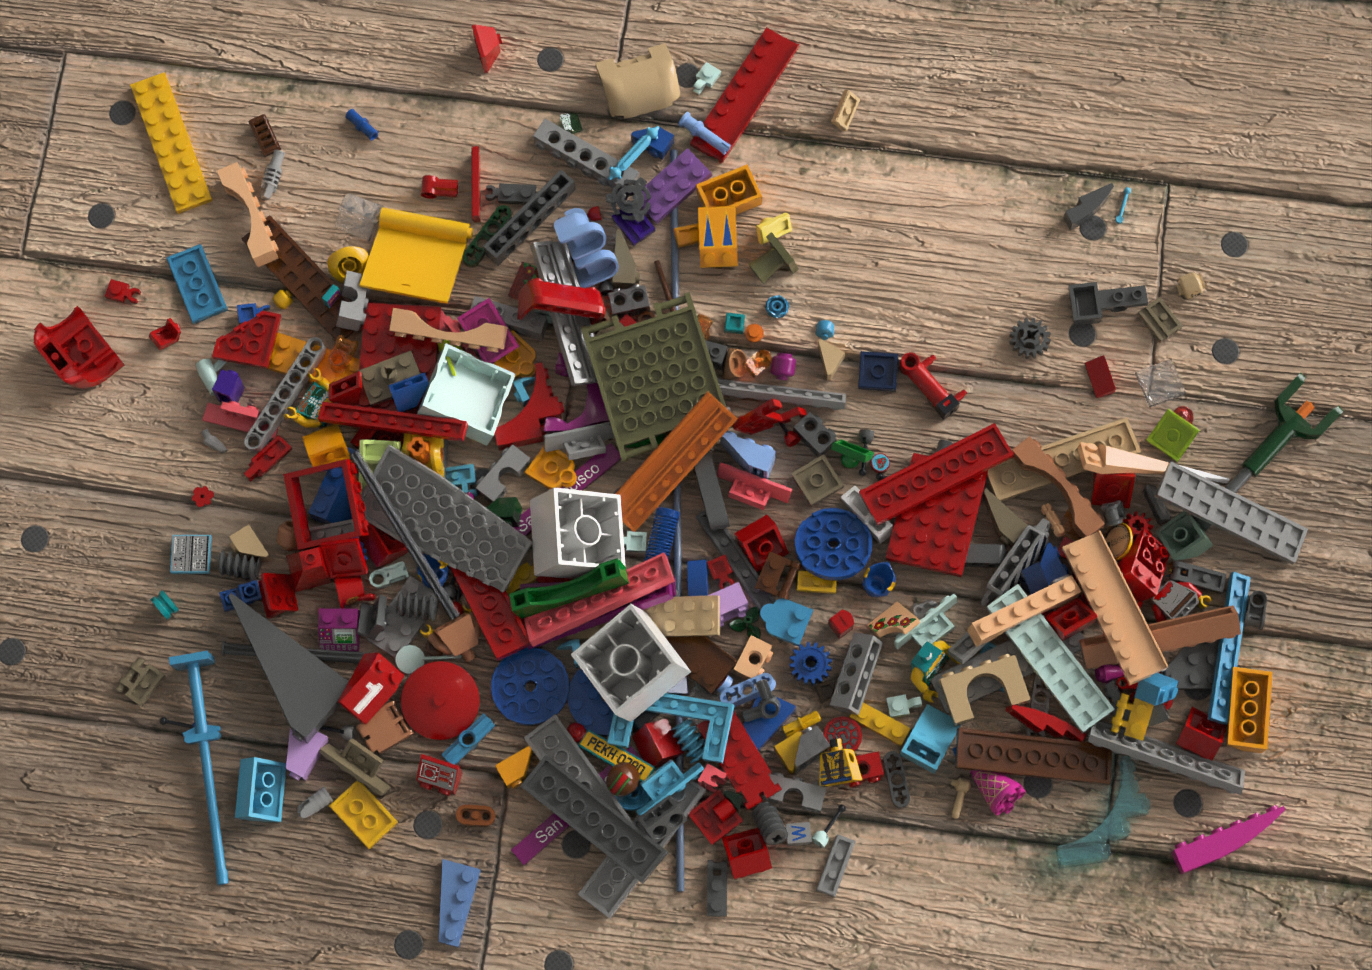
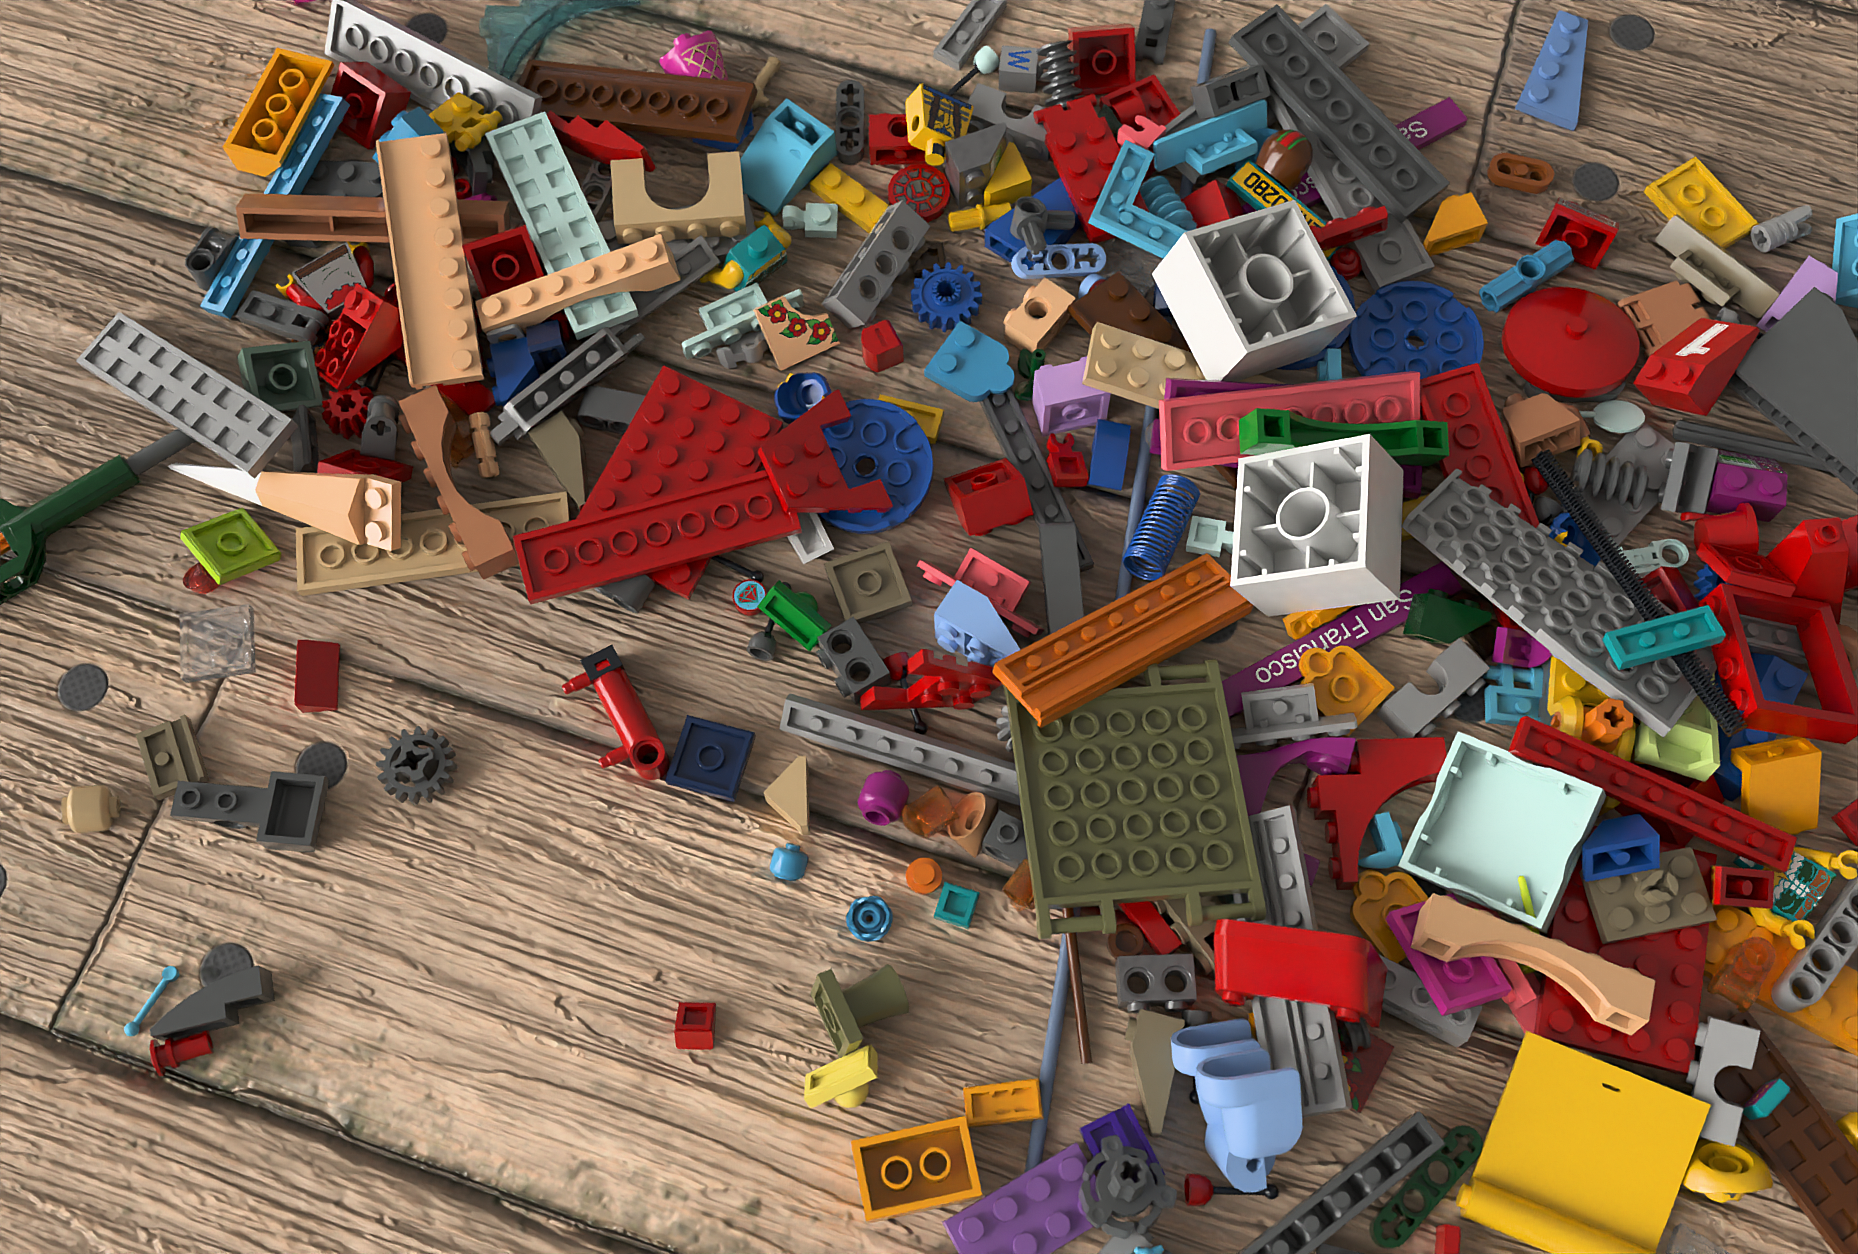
camera: 170 degrees left, 5 degrees down
light orange slope [698,206,738,268] -> none
reddish brown plate [755,552,802,600] -> none
piece [1104,523,1133,561] -> none
none -> red pin [150,1030,214,1077]
none -> red slope [674,1002,716,1050]
none -> red wing [758,389,893,513]
none -> red hinge [1309,205,1388,251]
none -> teal plate [1602,605,1726,670]

